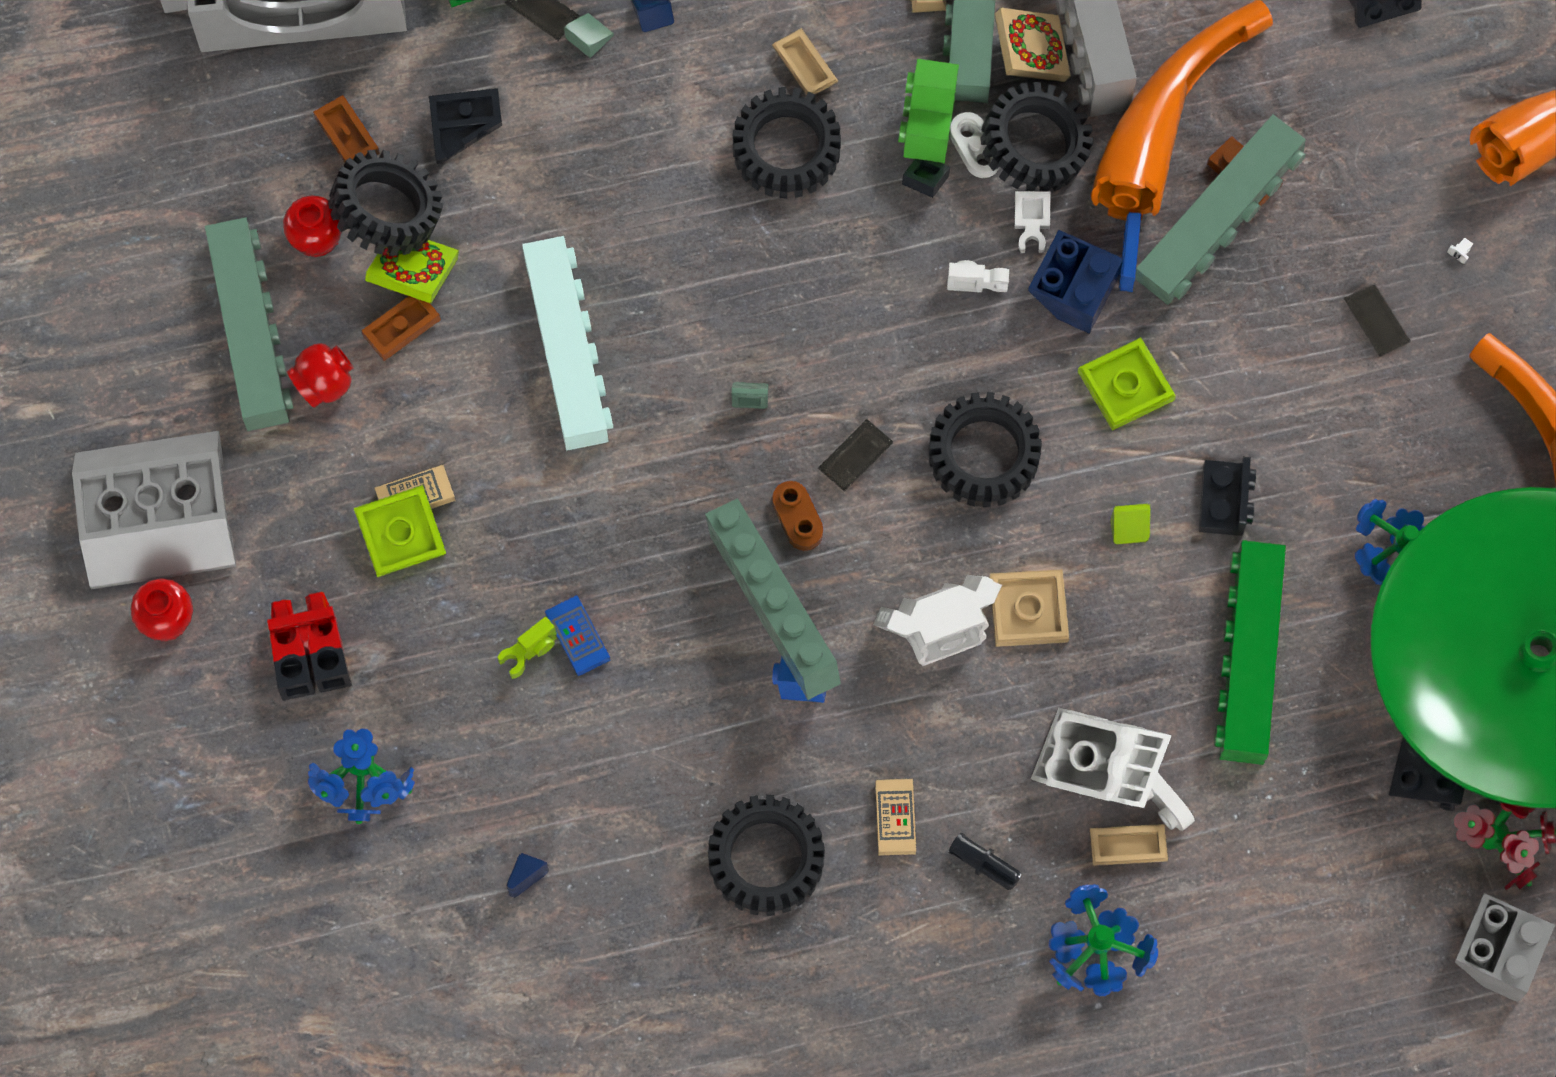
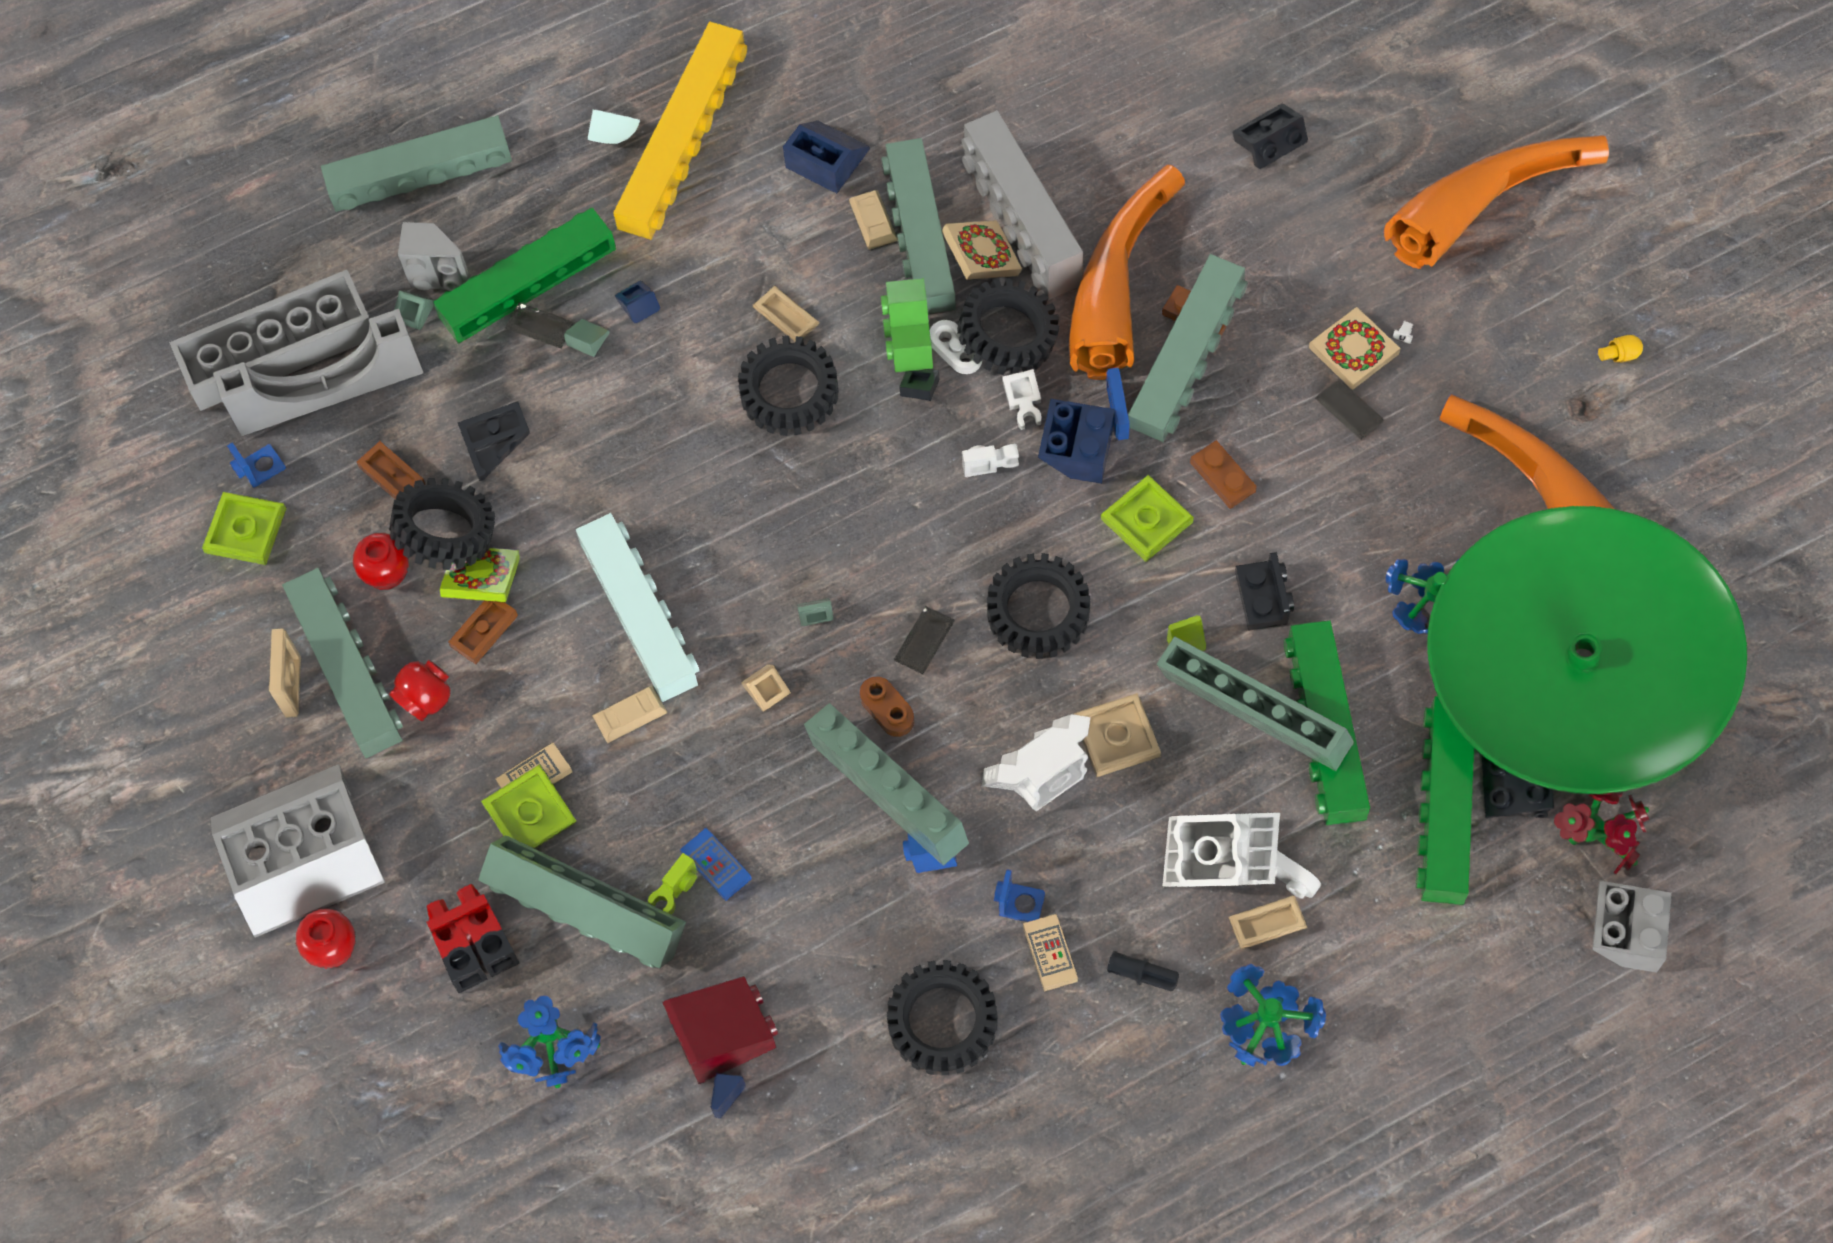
camera: 10 degrees left, 5 degrees down
none -> lime tile [202,492,287,565]
none -> blue bracket [227,443,286,488]
none -> tan tile [269,629,301,718]
none -> sand green brick [478,835,686,968]
none -> tan tile [592,685,667,744]
none -> dark red slope [662,976,778,1084]
none -> tan slope [741,664,791,712]
none -> blue bracket [994,869,1045,922]
none -> sand green brick [1156,636,1354,771]
none -> dark orange plate [1190,440,1257,509]
none -> tile [1309,307,1401,390]
none -> green brick [1416,696,1474,905]

